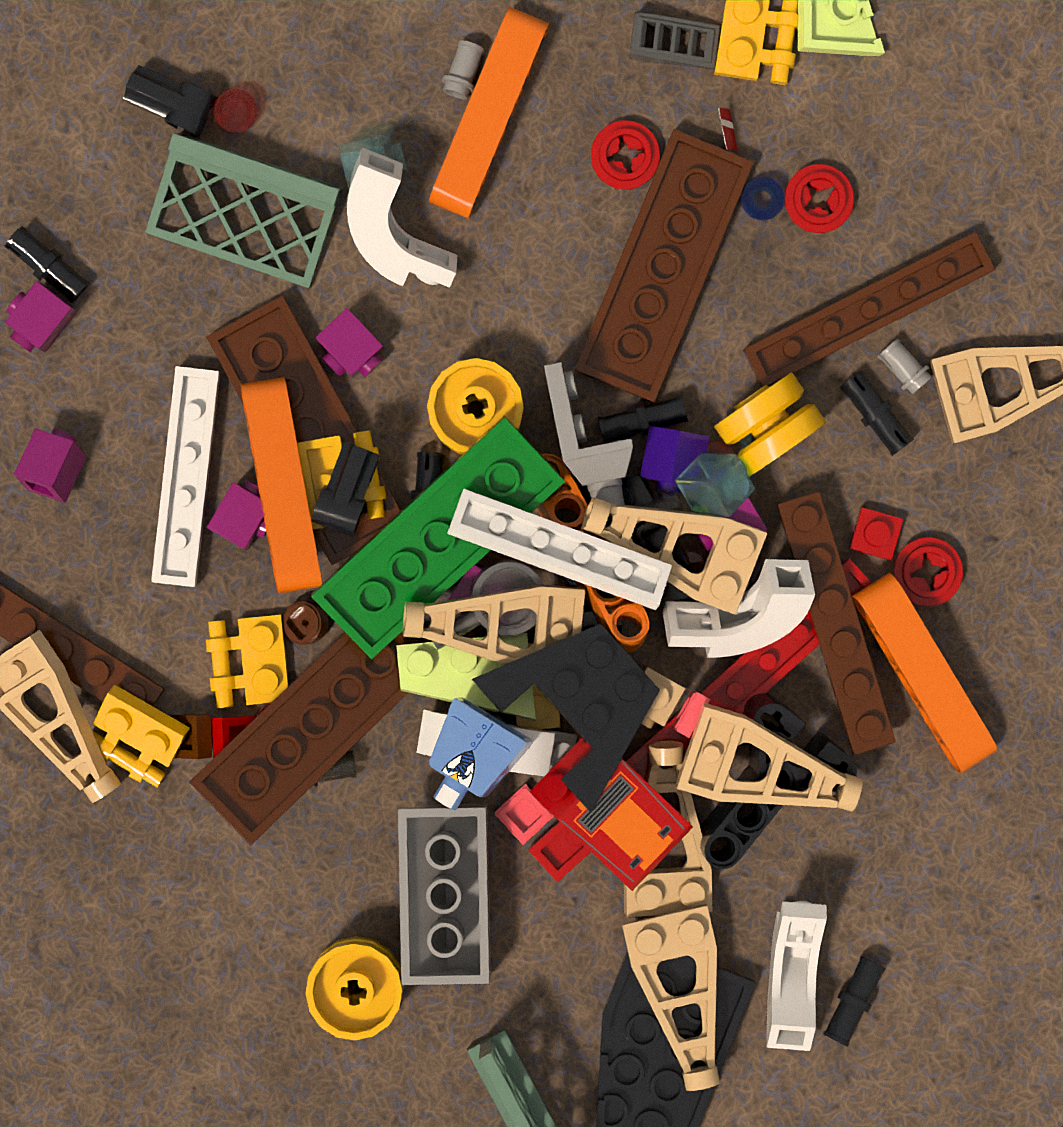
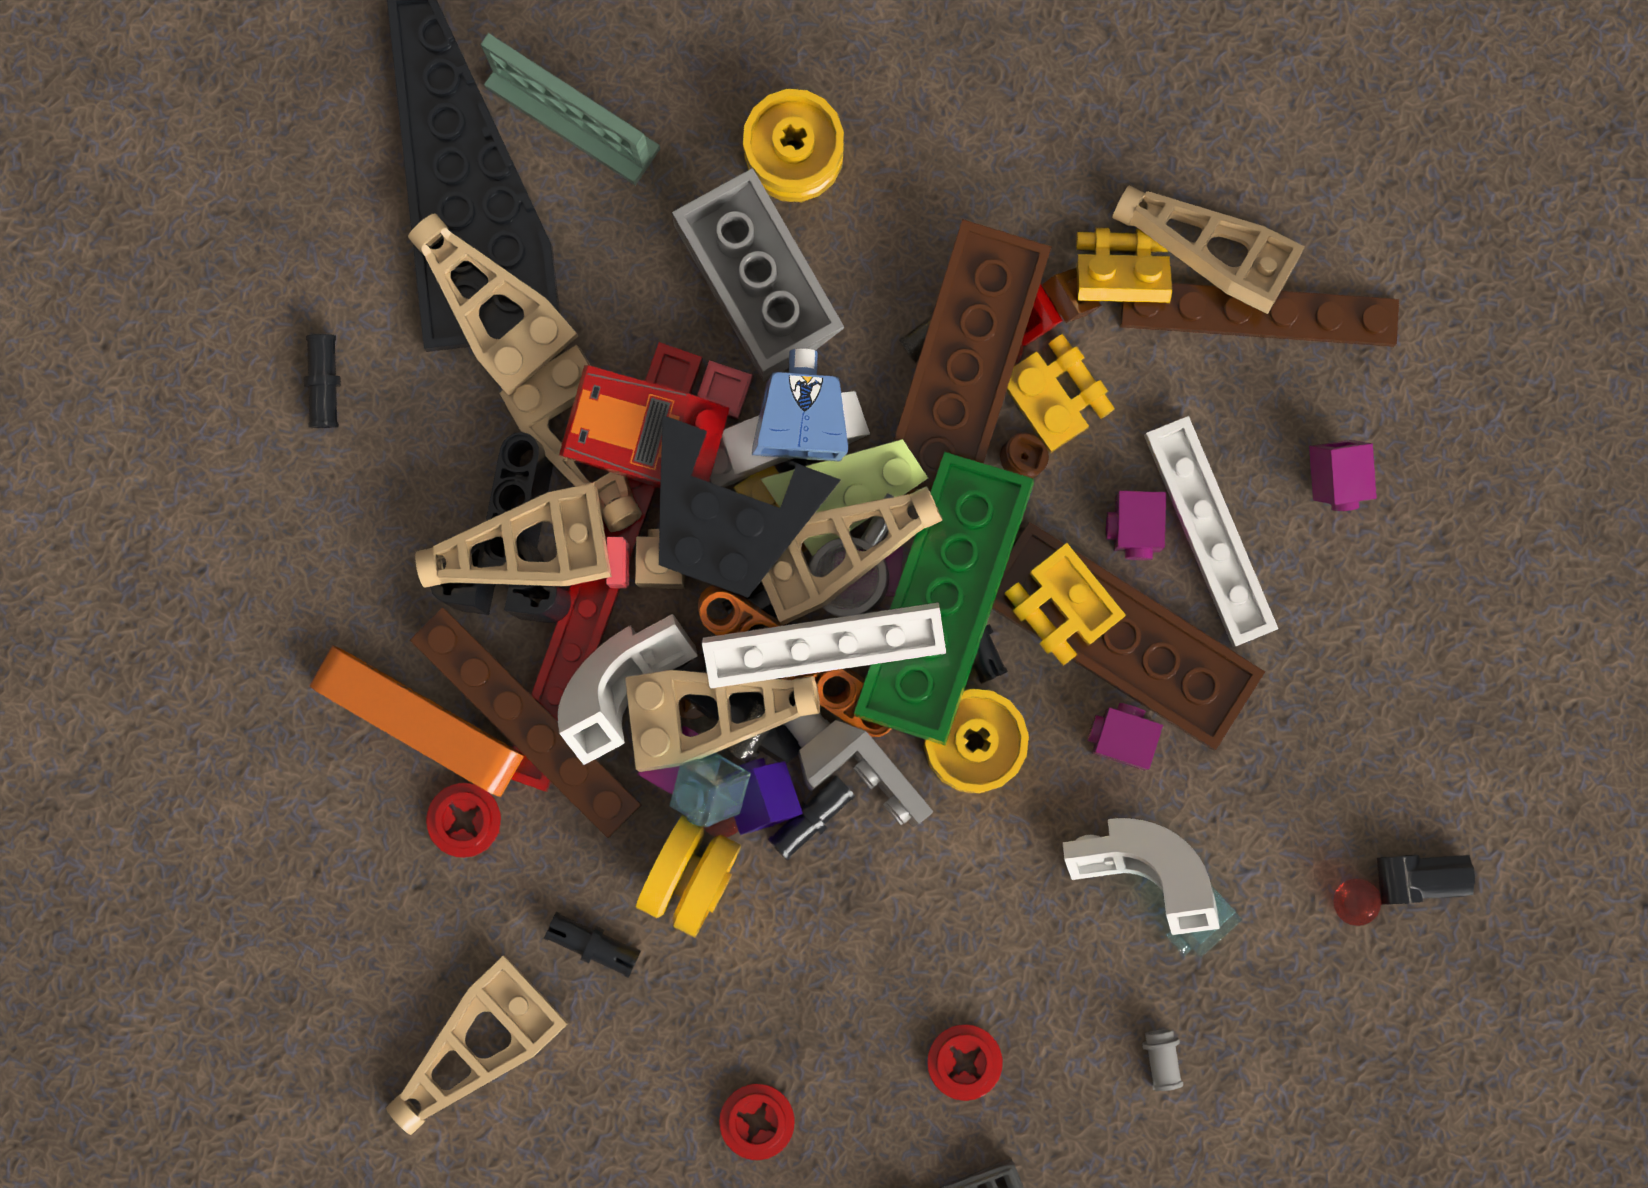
camera: 155 degrees right, 5 degrees down
black pin [4,226,90,303] -> none
magenta brick [5,281,77,353] -> none
sand green fence [145,133,344,288] -> none
orange beam [240,377,322,594] -> none
black piece [311,442,380,537] -> none
orange beam [429,7,550,219] -> none
reddish brown plate [574,129,754,403] -> none
red sticker [718,107,738,151] -> none
clear blue plate [741,177,785,221] -> none
reddish brown plate [743,231,995,388] -> none
white arch [767,901,827,1051] -> none
red plate [848,507,904,561] -> none
light grey pin [877,338,932,394] -> none

